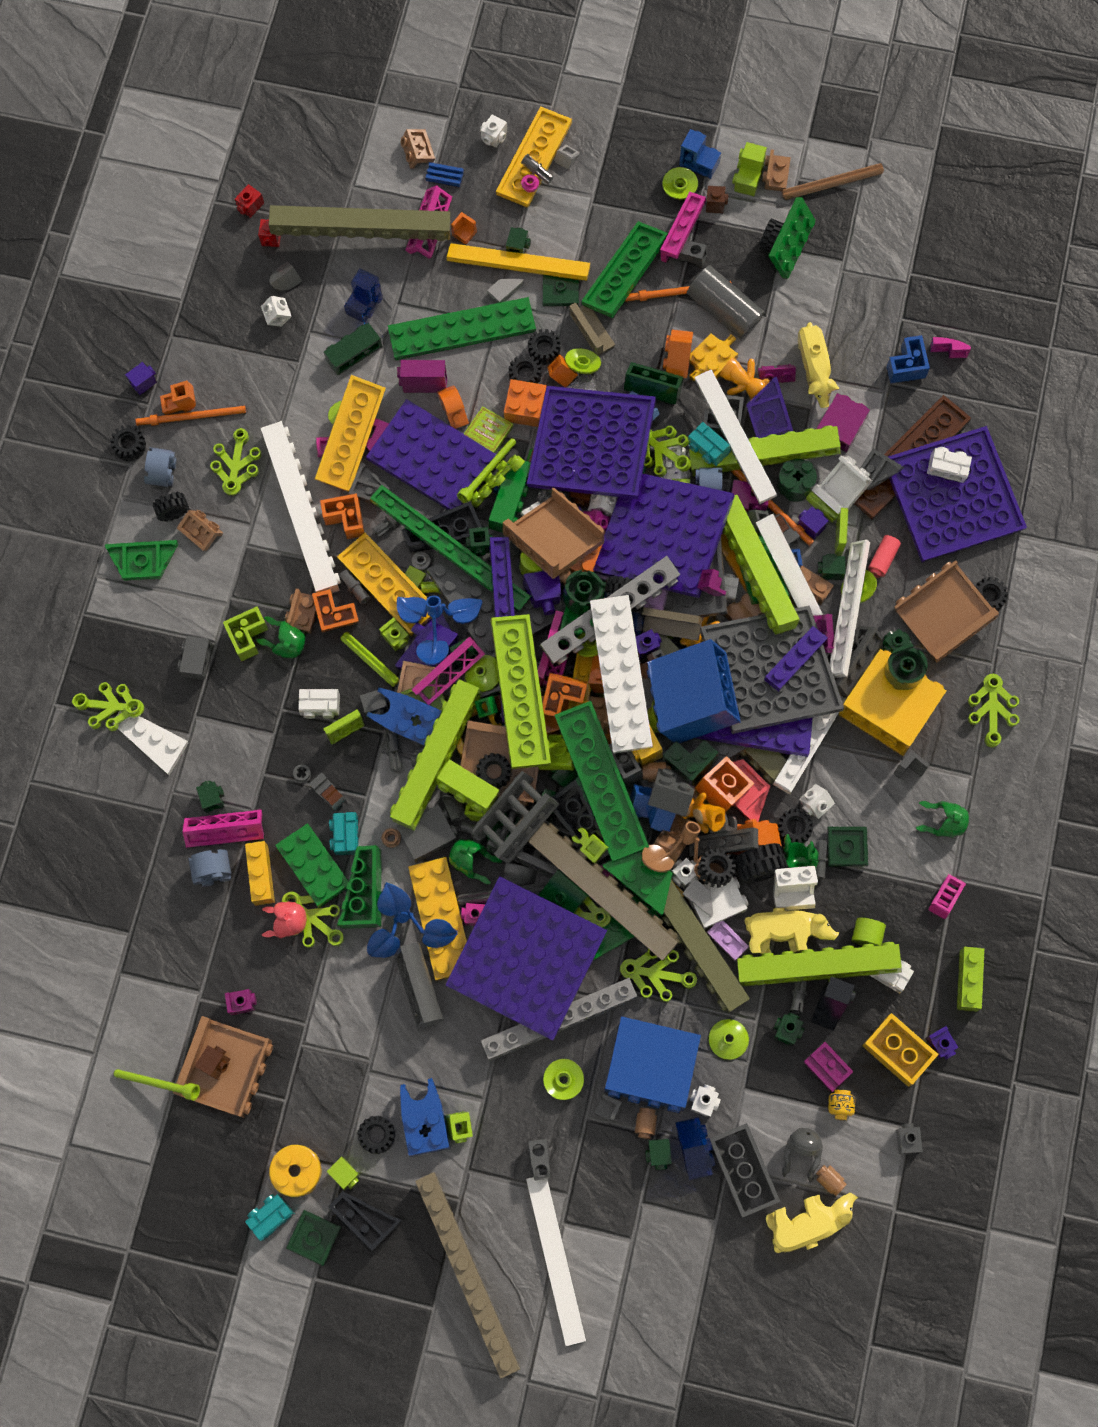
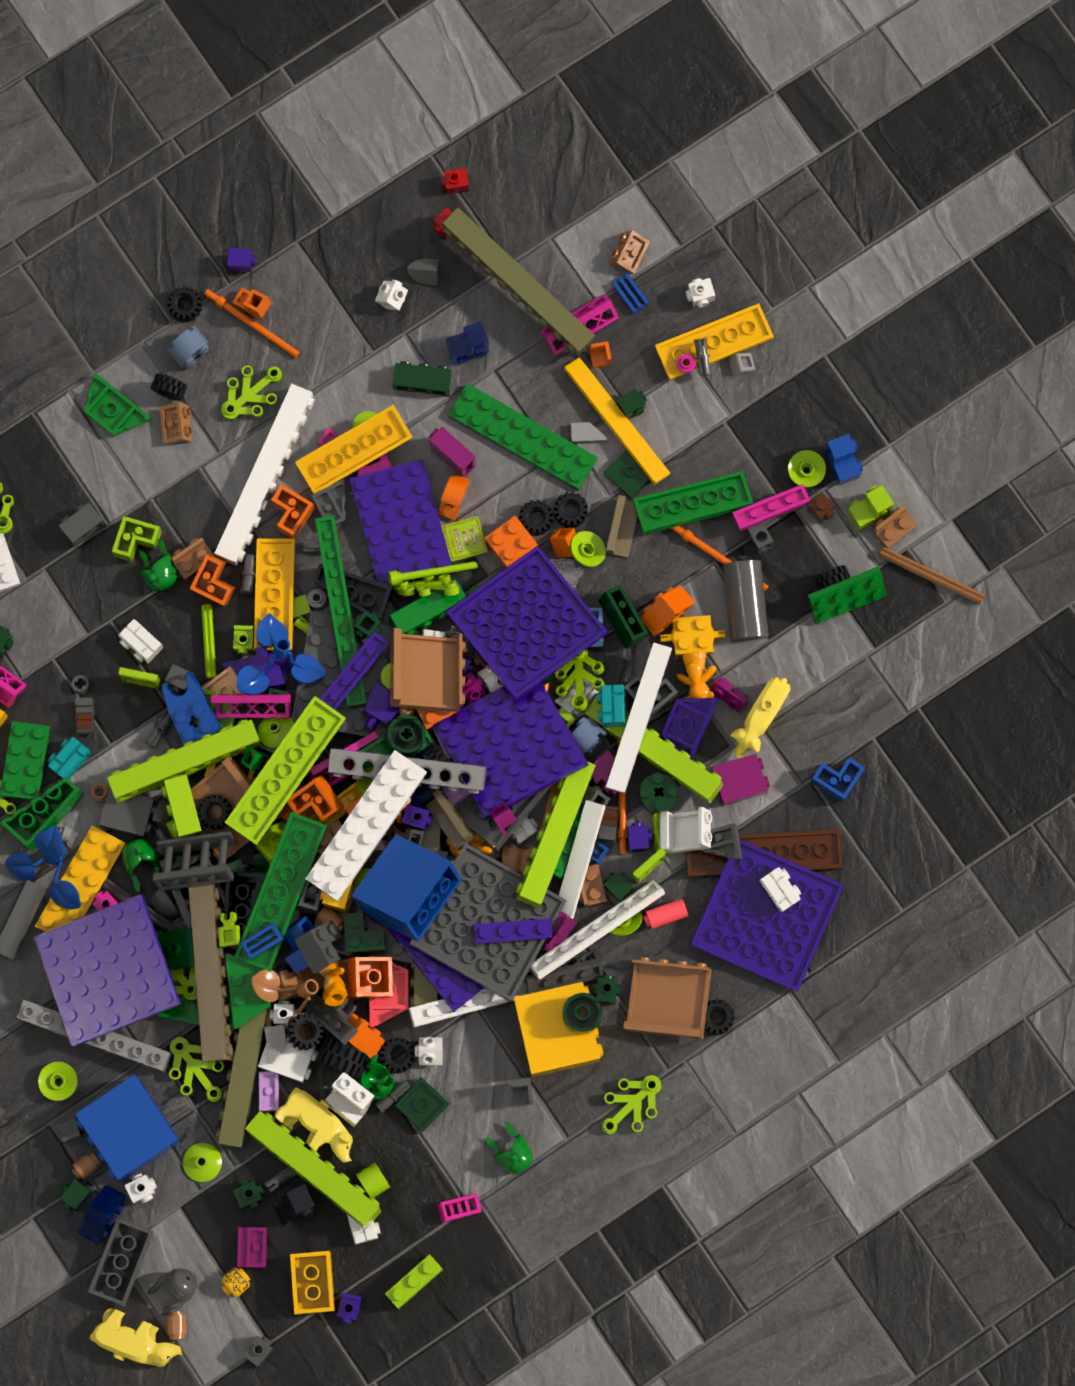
camera: 40 degrees right, 5 degrees up
dark pink slope [930,337,971,358] -> none
none -> blue tile [241,923,285,960]

